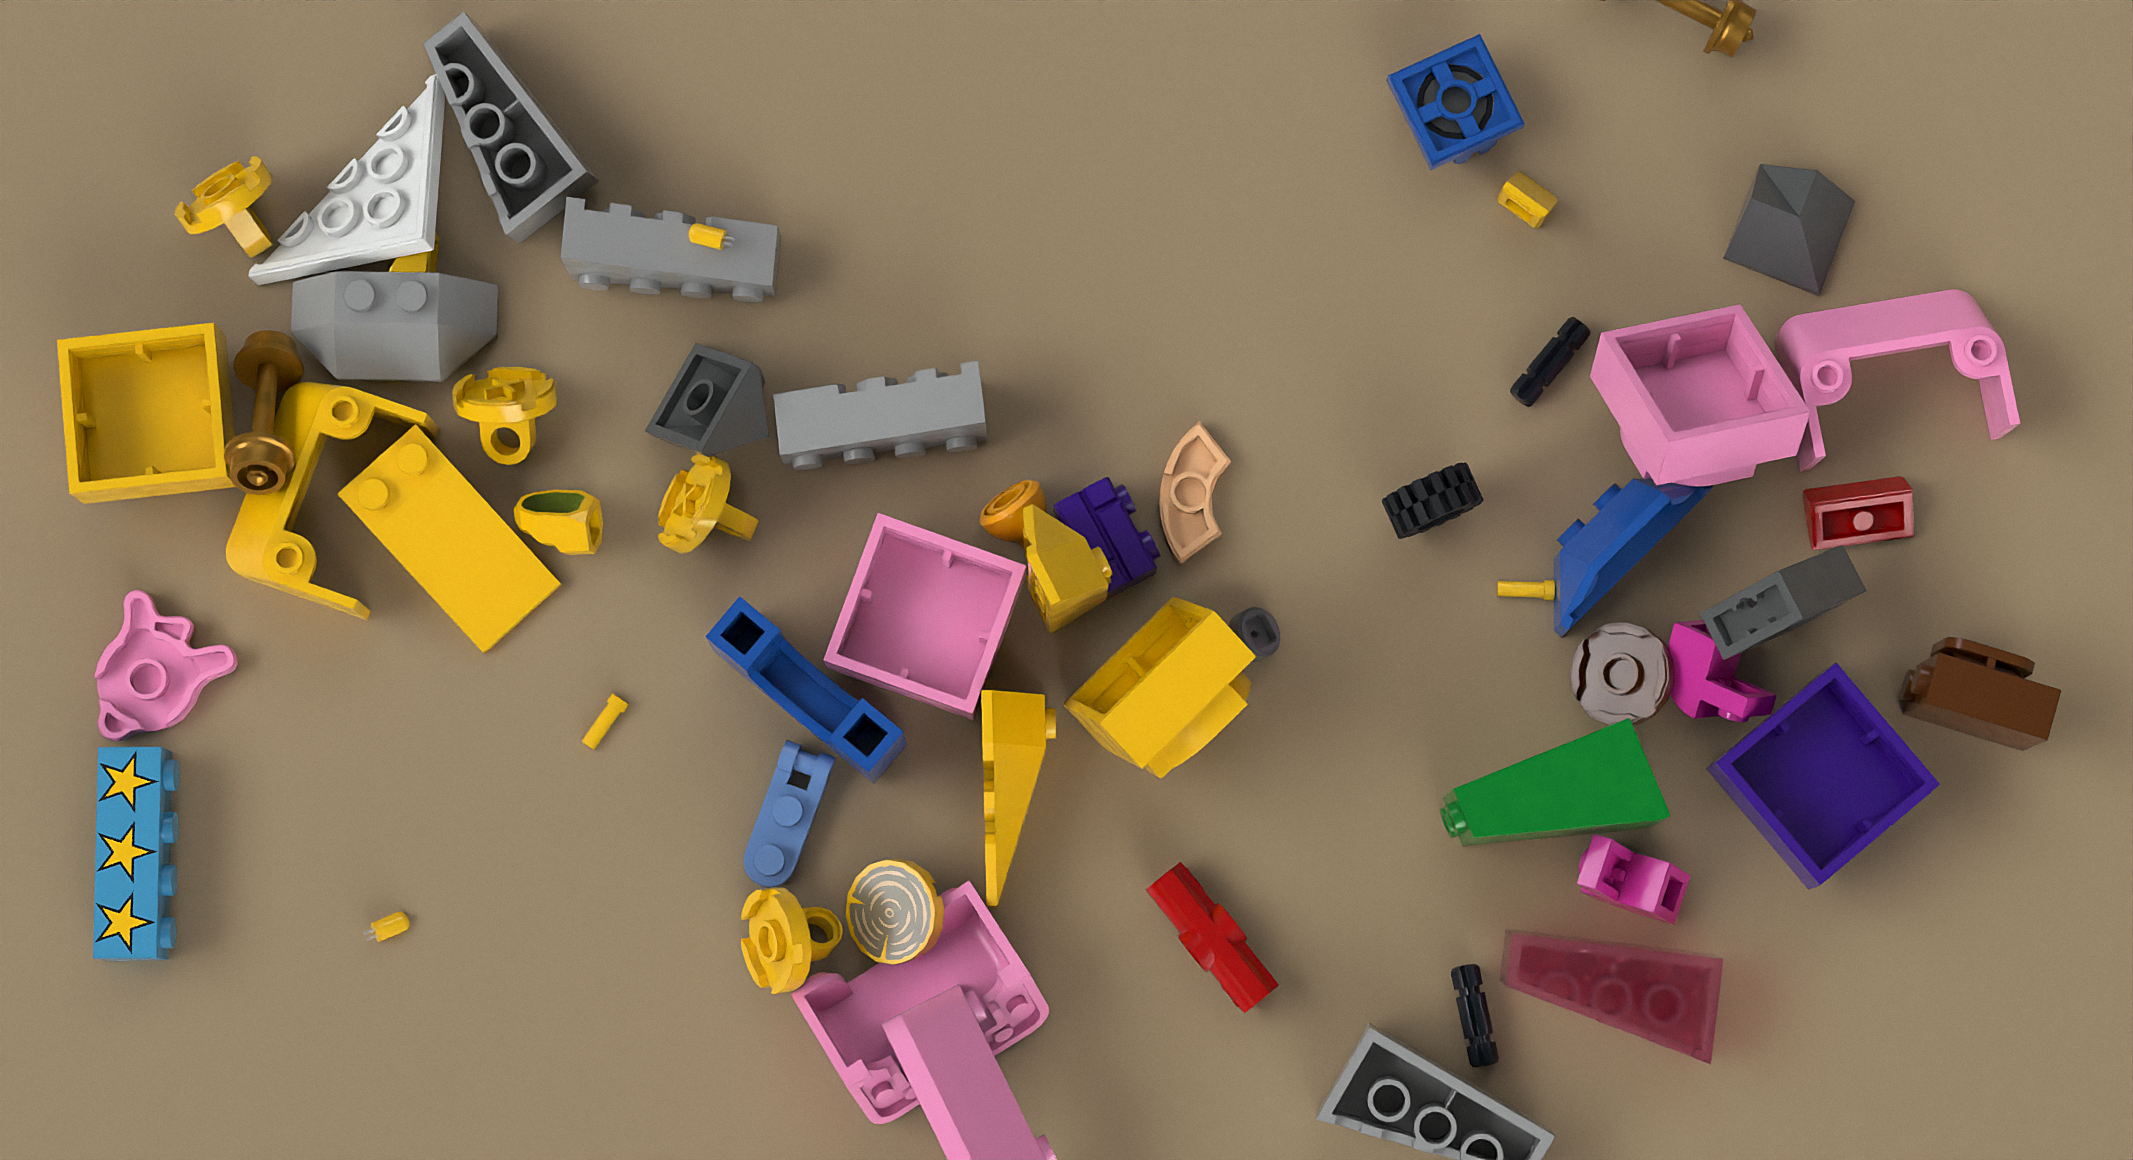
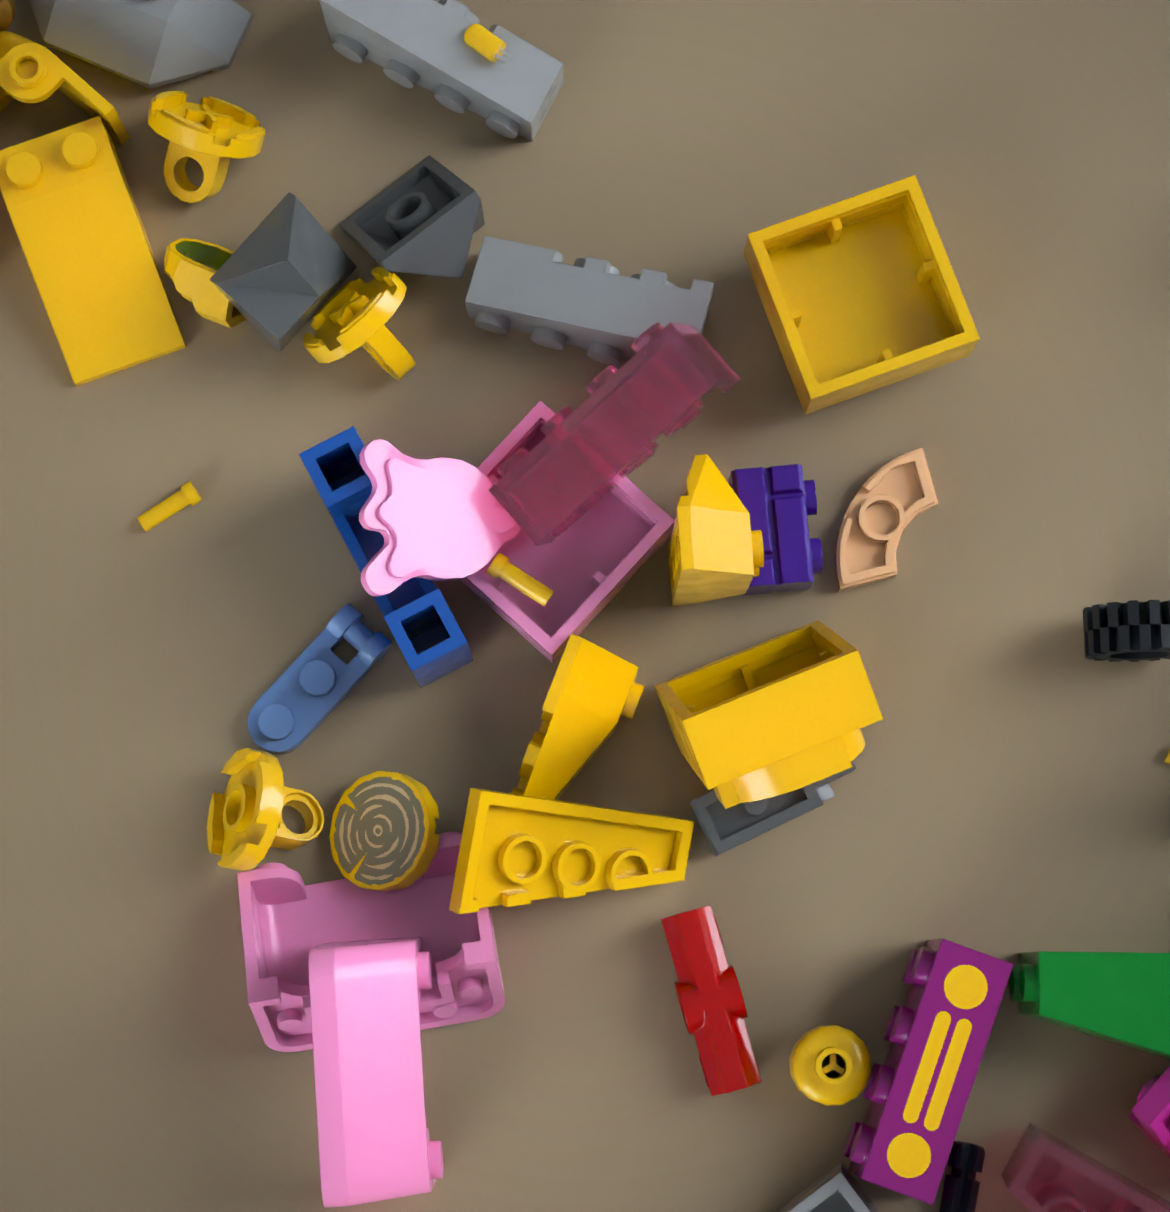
camera: 25 degrees right, 0 degrees up
light orange brick [979,480,1047,549] -> none
dark grey tile [1228,607,1280,662] -> none
none -> dark grey slope [210,192,357,352]
none -> tile [359,439,521,597]
none -> yellow wing [449,787,694,914]
none -> yellow piece [486,552,554,607]
none -> clear pink wedge [489,322,741,546]
none -> dark grey hinge [689,761,856,857]
none -> yellow container [743,175,980,415]
none -> yellow head [789,1025,871,1106]
none -> magenta brick [843,938,1013,1205]

